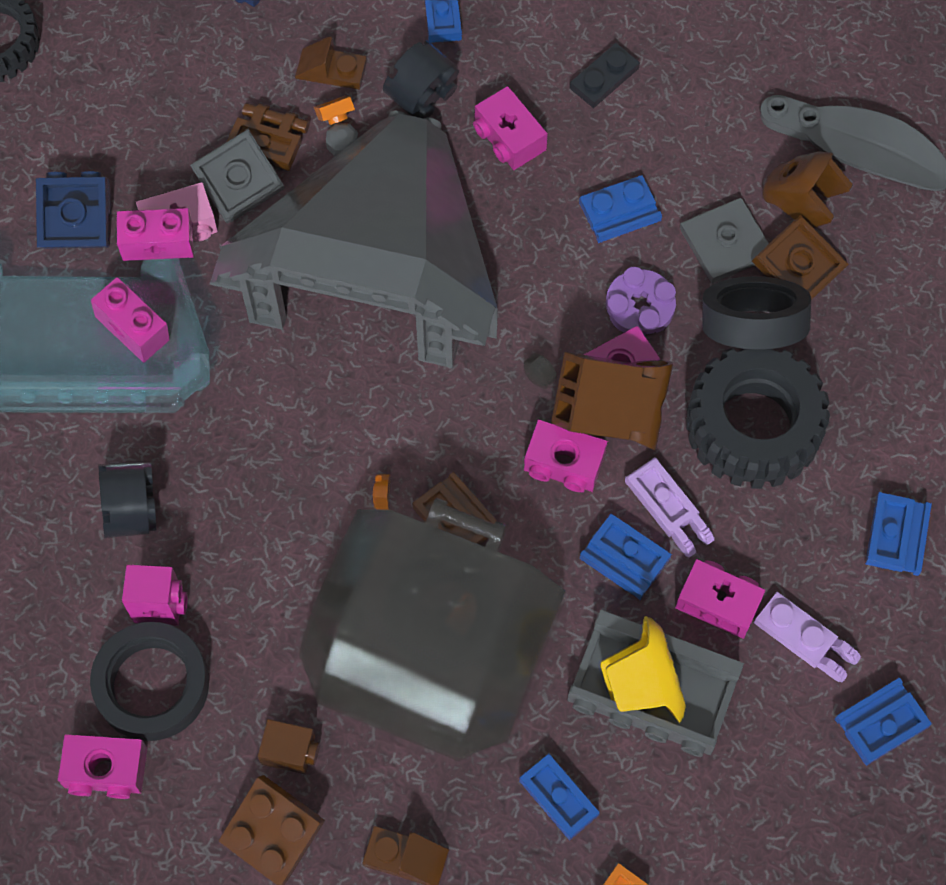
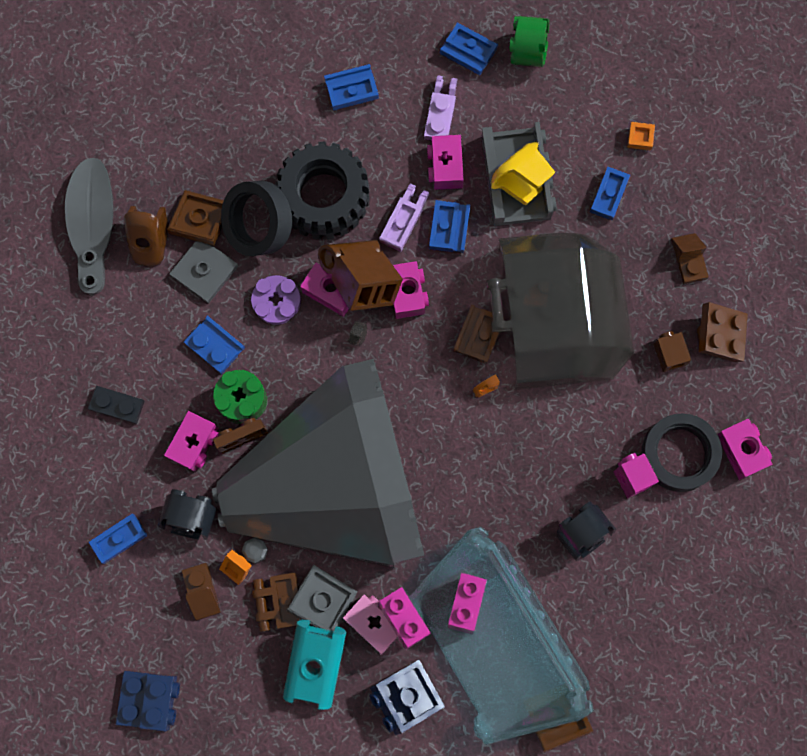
camera: 115 degrees left, 10 degrees up
none -> green brick [213,370,267,425]
none -> reddish brown plate [213,418,268,454]
none -> teal piece [283,620,346,710]
none -> green brick [510,16,549,67]

